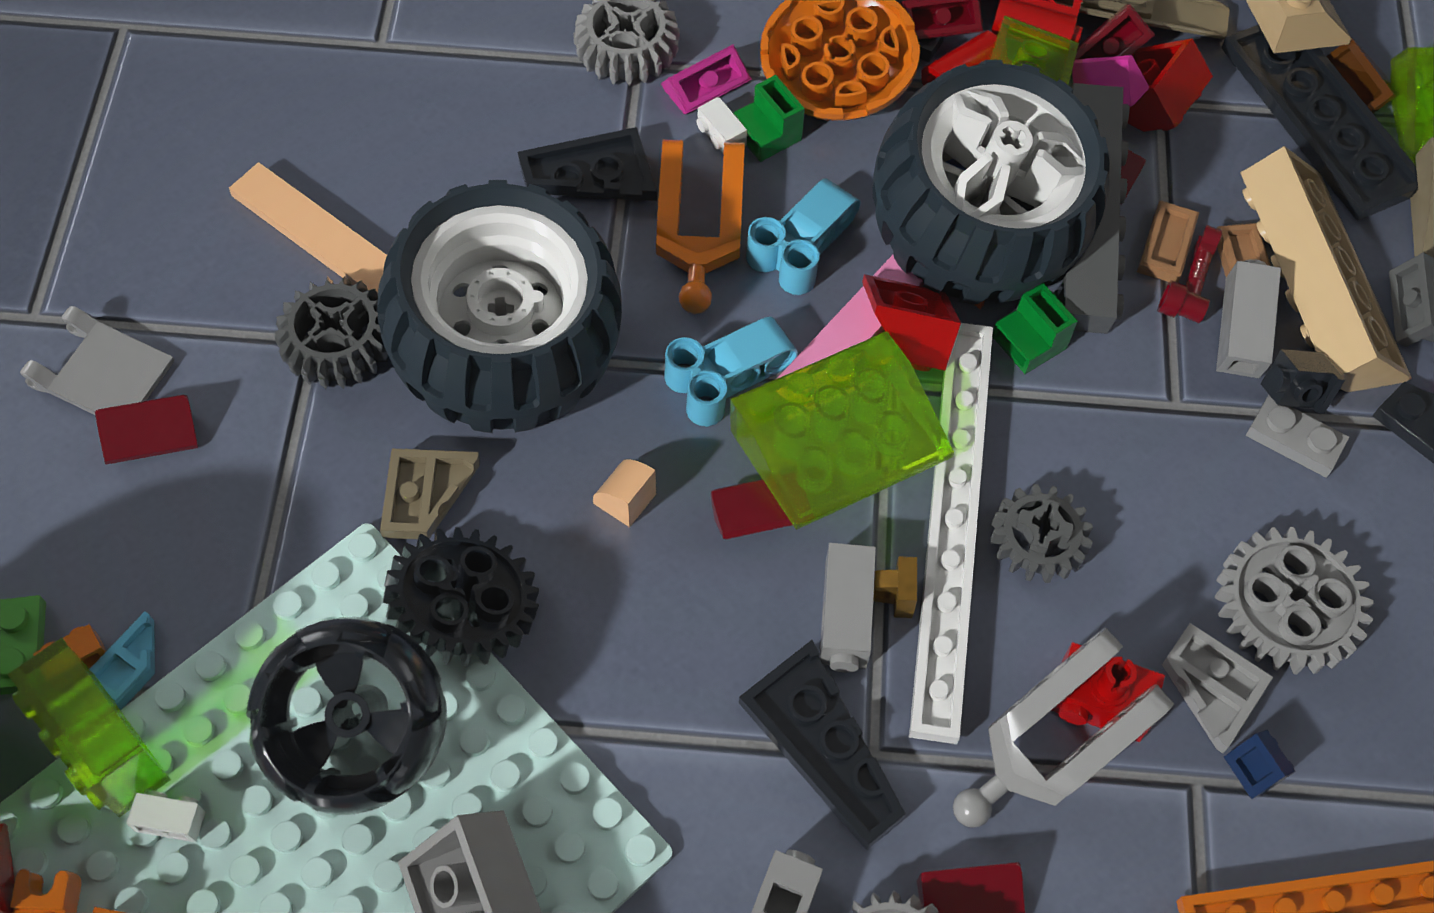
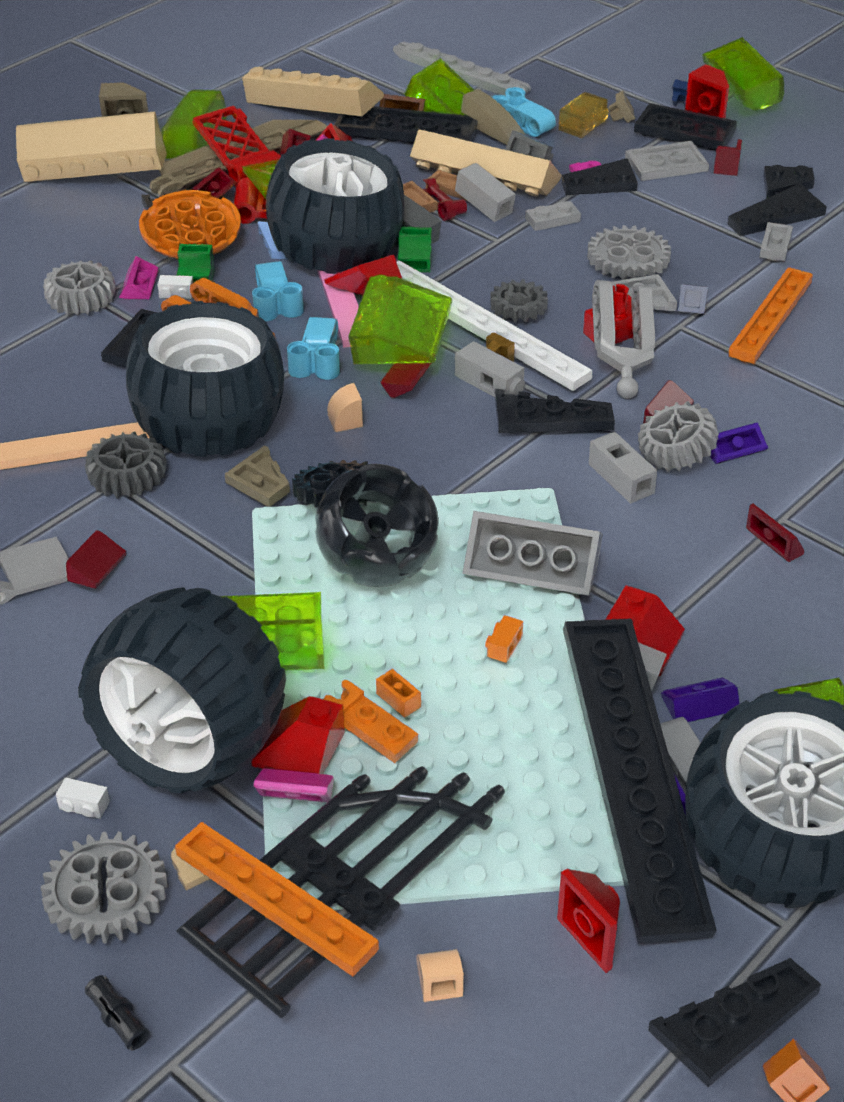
camera: 50 degrees left, 20 degrees down
white piece [126,790,206,843] -> none
black brick [1260,349,1346,414] -> none

